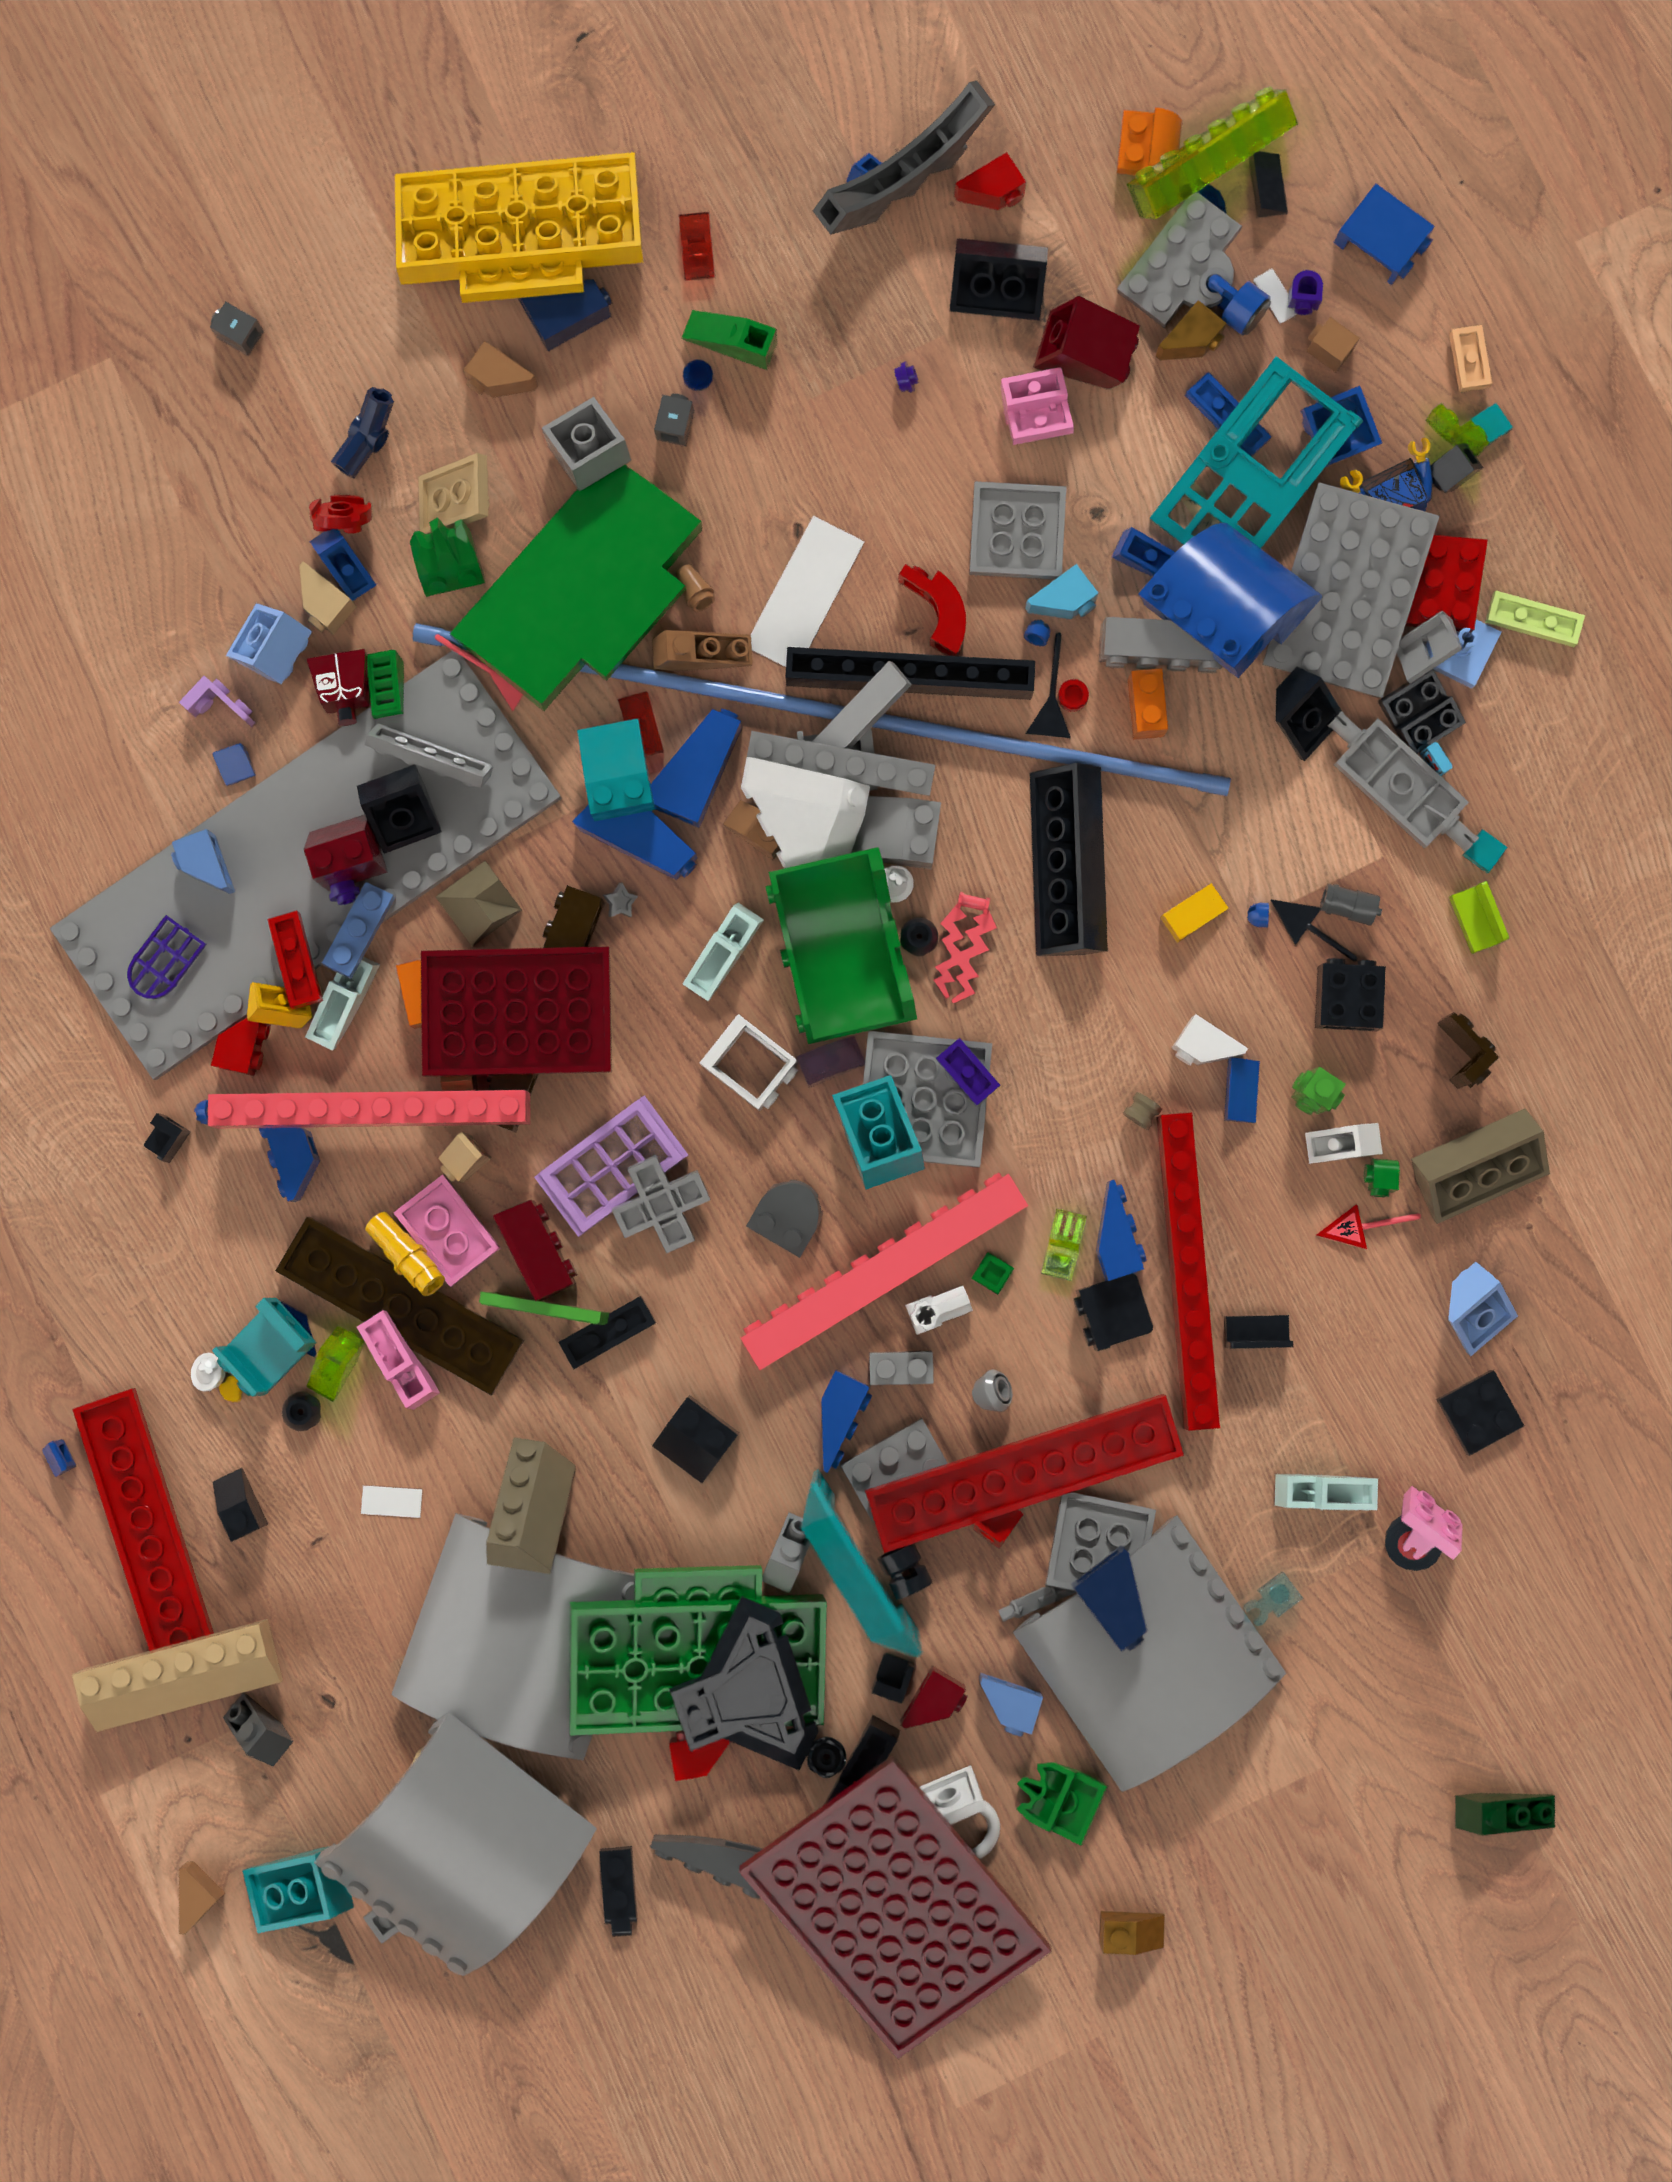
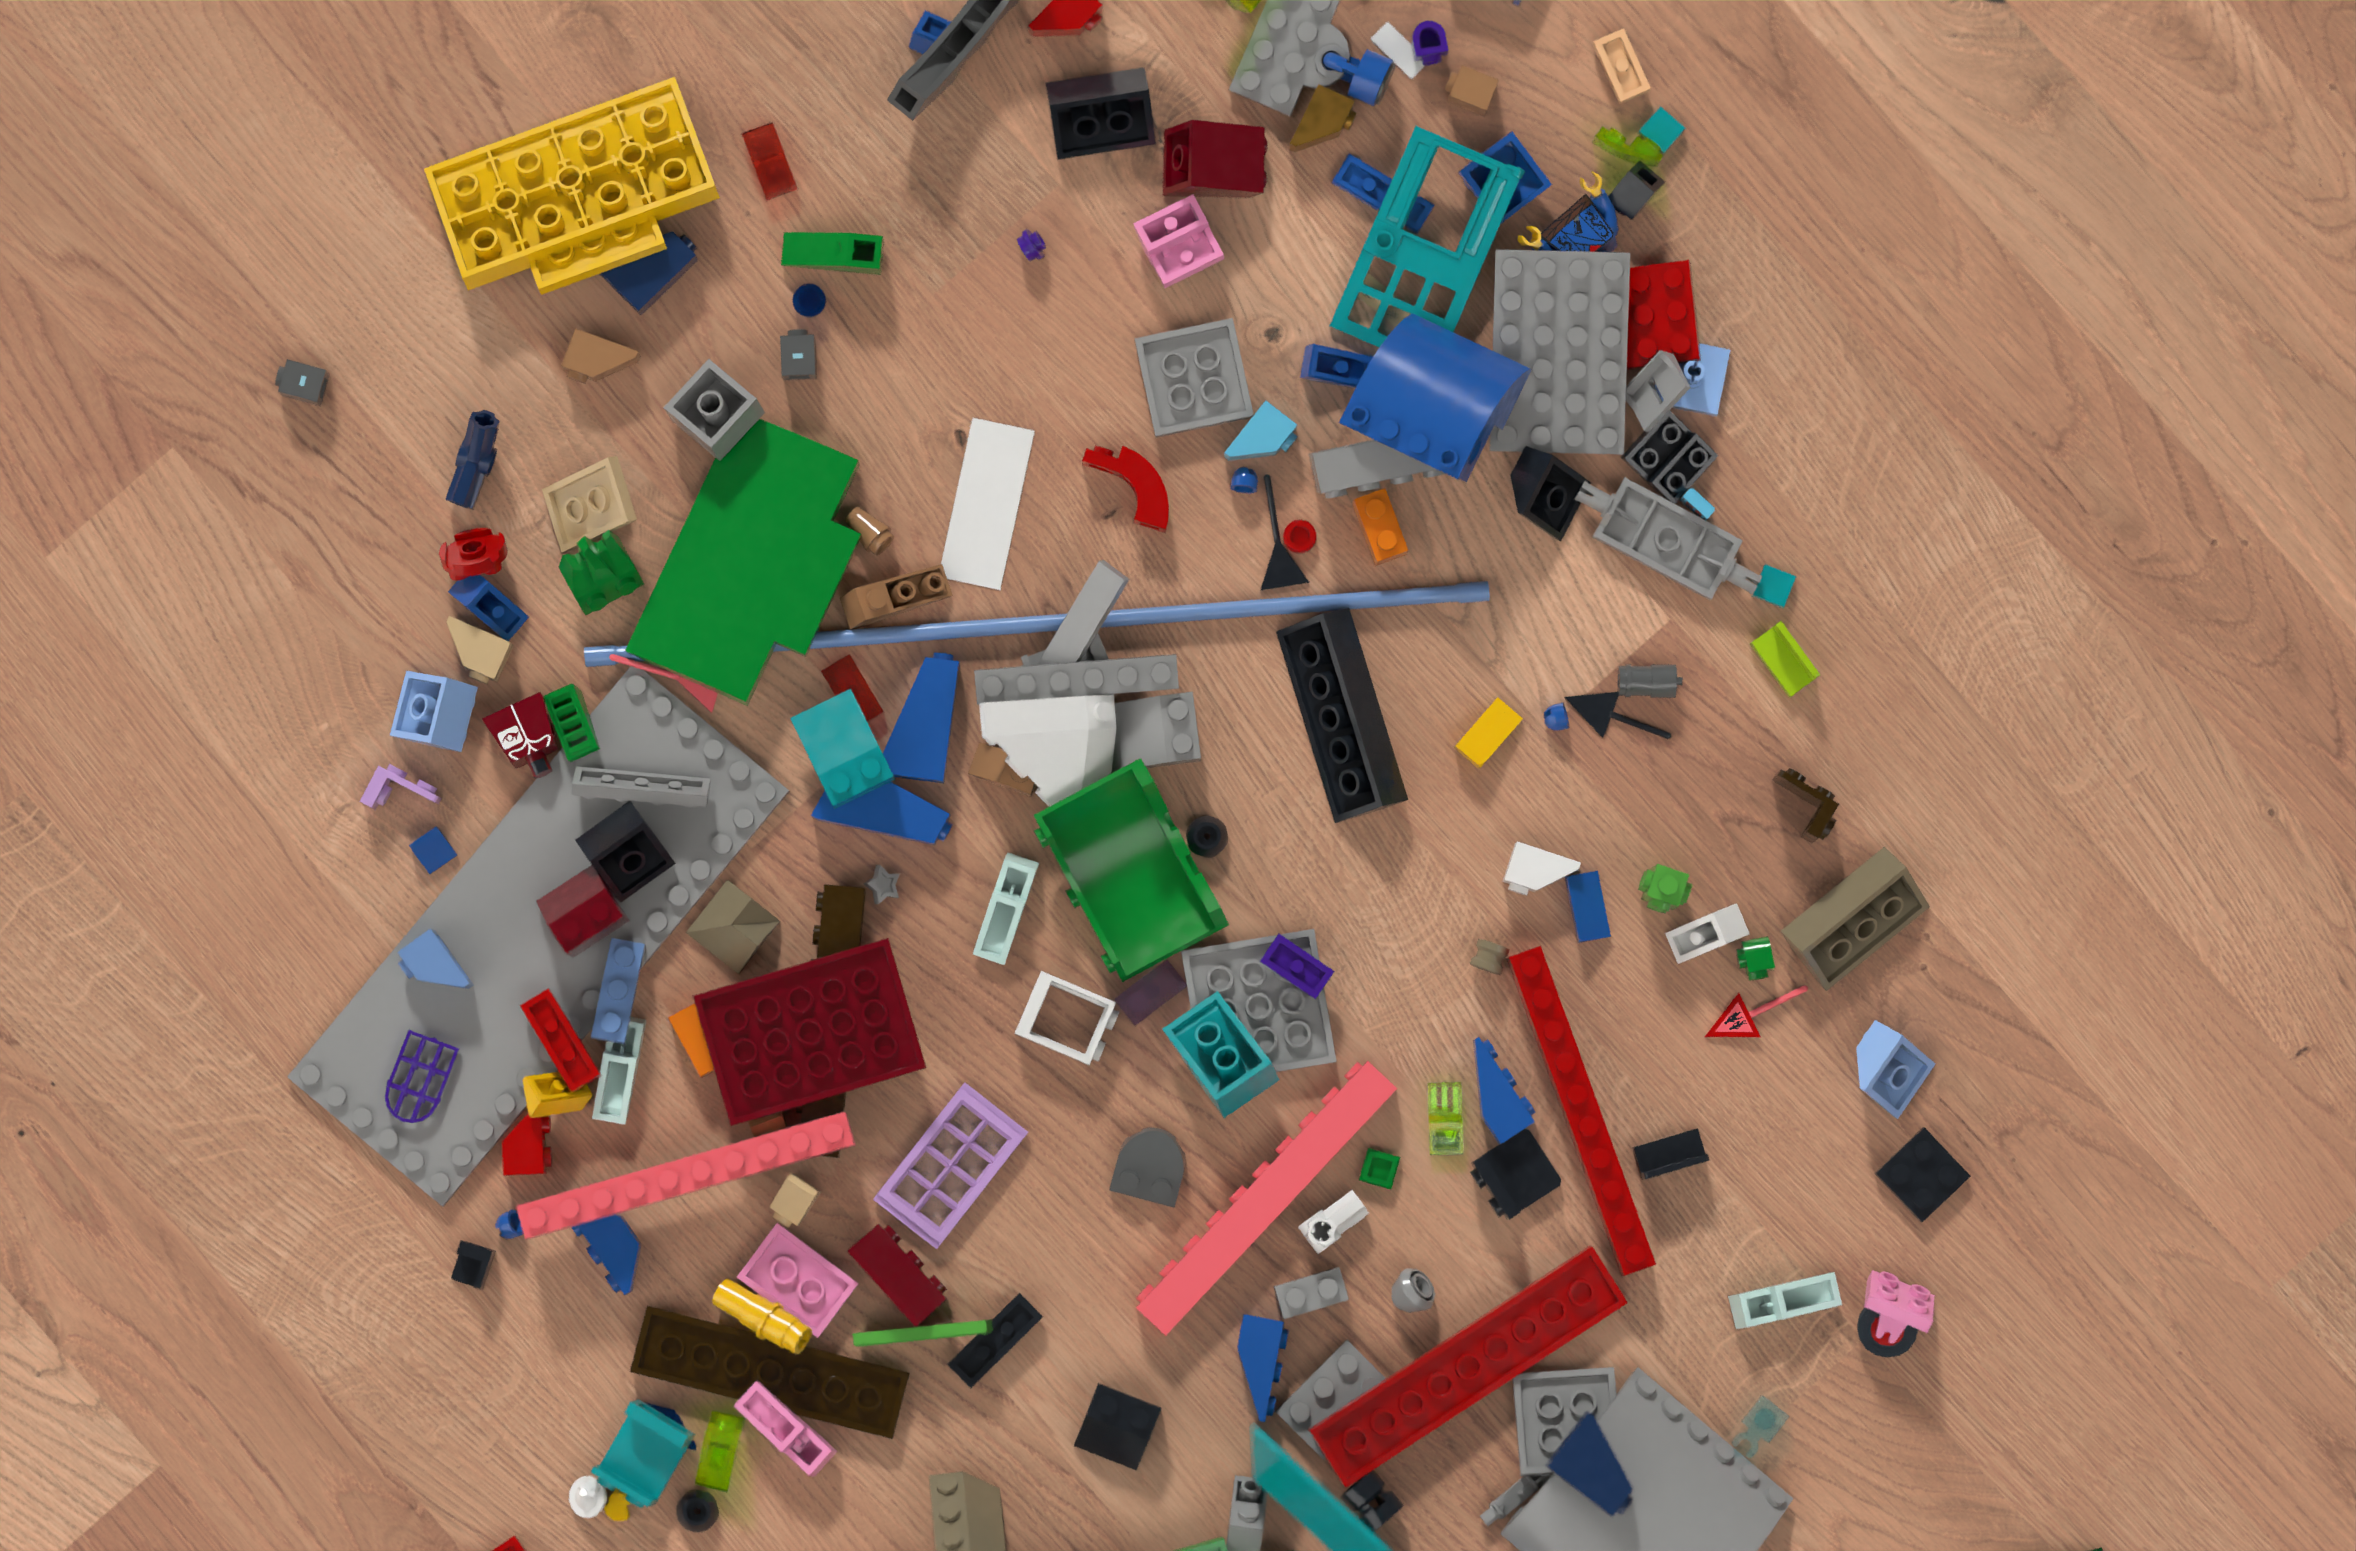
camera: 30 degrees left, 0 degrees up
dark purple plate [329,880,360,905] -> none
light grey plate [612,1155,711,1254] -> none
black brick [785,647,1035,700] -> none
white hat [885,865,914,903] -> none
coral piece [934,892,997,1003] -> none
red bracket [974,1510,1024,1549] -> none
black brick [1315,958,1386,1032] -> none
yellowish green plate [1485,591,1585,647] -> none

